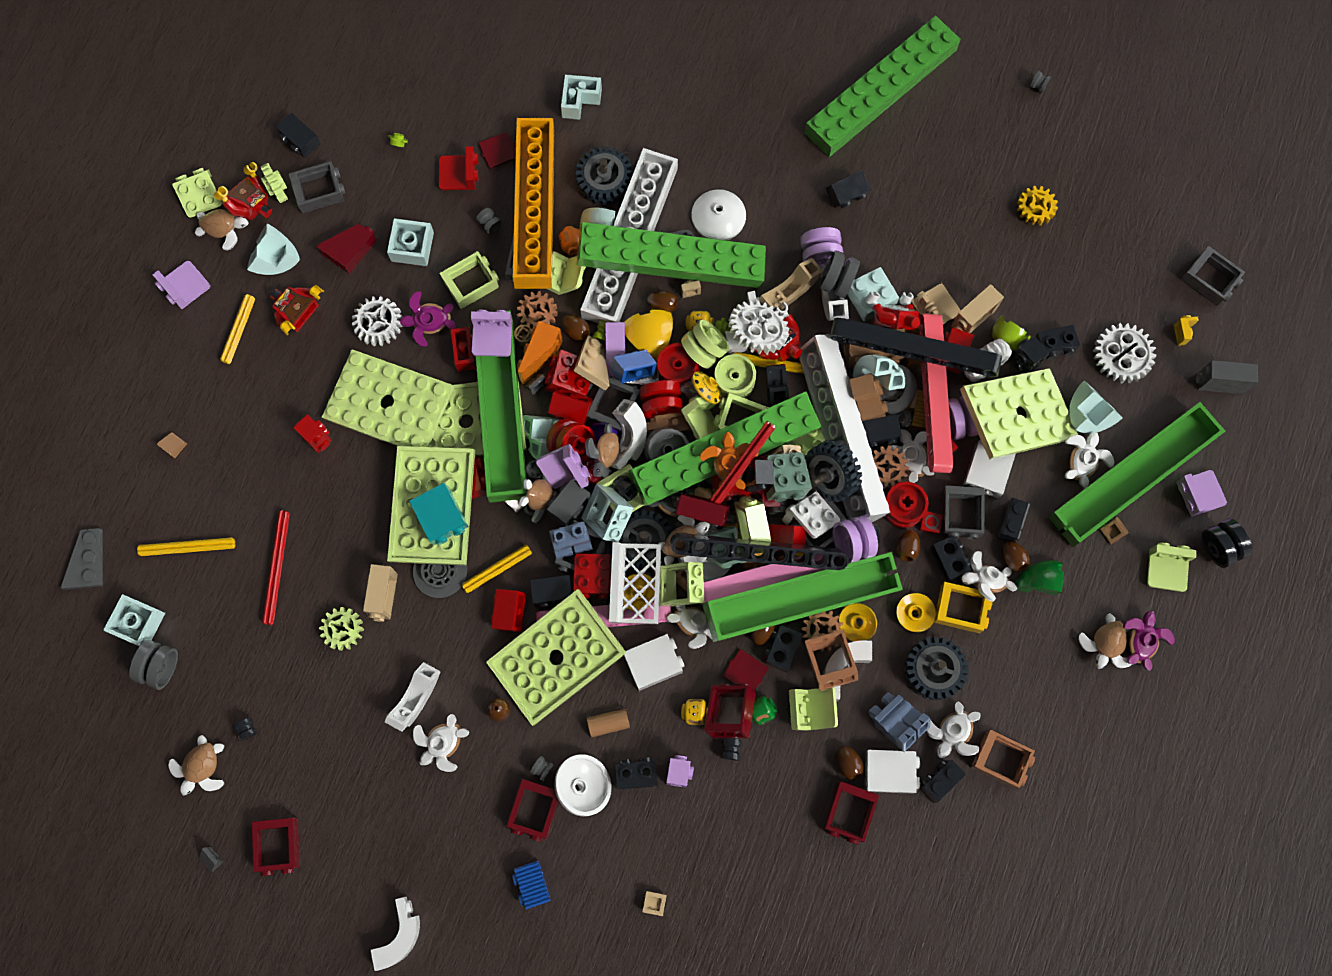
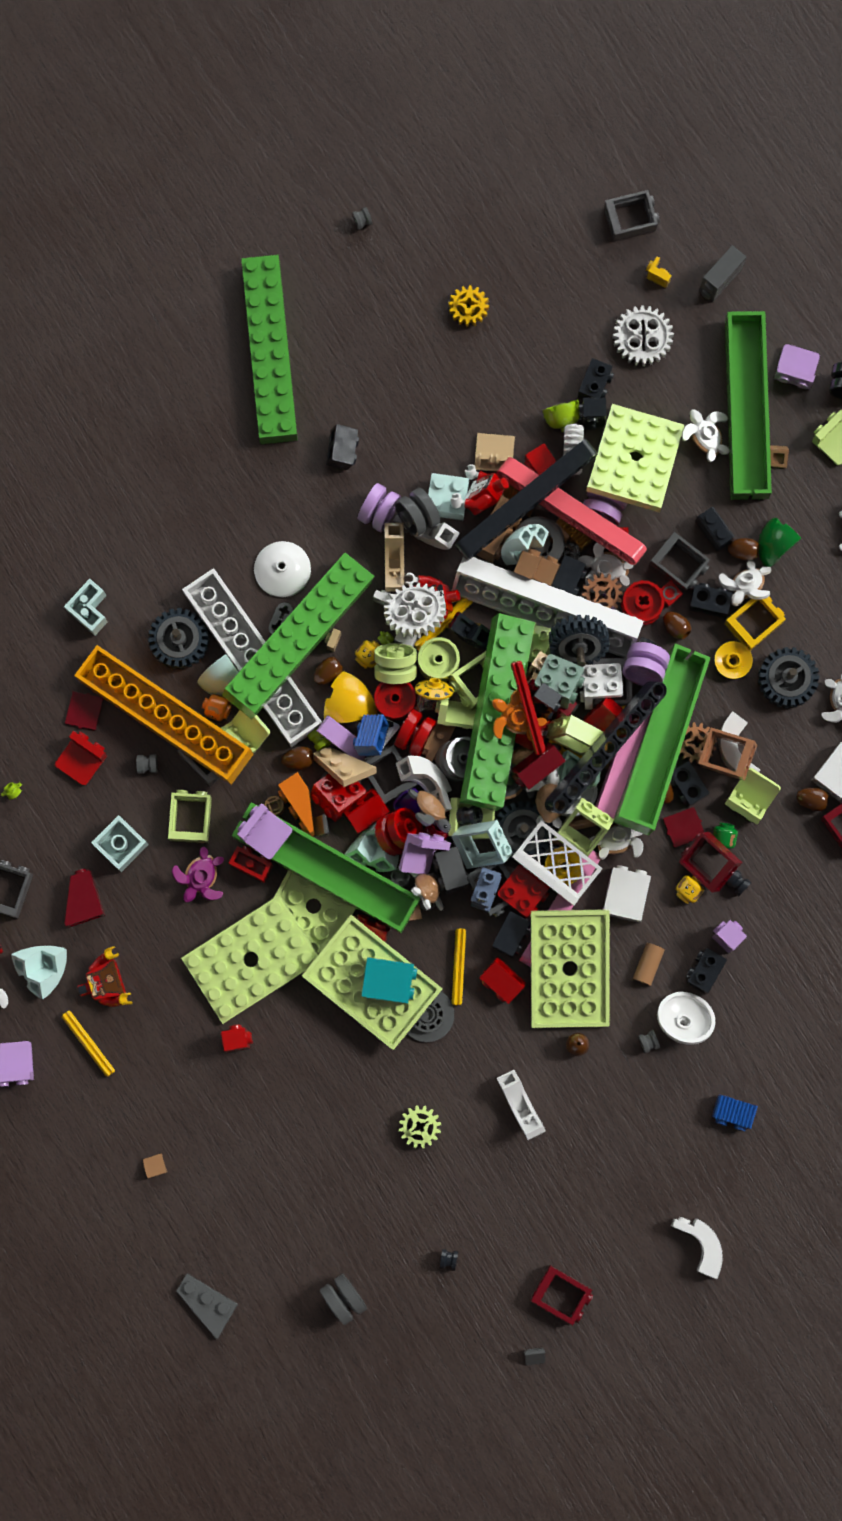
camera: 55 degrees left, 5 degrees up
light aqua brick [104,594,165,646] -> none
yellow axle [137,538,235,556] -> none
animal [168,735,224,795] -> none
red axle [262,511,290,625] -> none
white gear [352,296,403,346] -> none
tan window [363,564,398,622] -> none
white animal [413,714,469,772] -> none
dark red window [507,779,559,842] -> none
nougat gear [517,291,558,328] -> none
tan plate [643,891,667,916] -> none
yellow dish [839,603,877,642] -> none
sand blue hips [869,693,930,752] -> none
tan window [951,284,1004,333] -> none
white brick [962,440,1016,499] -> none
light aqua brick [1069,381,1123,433] -> none

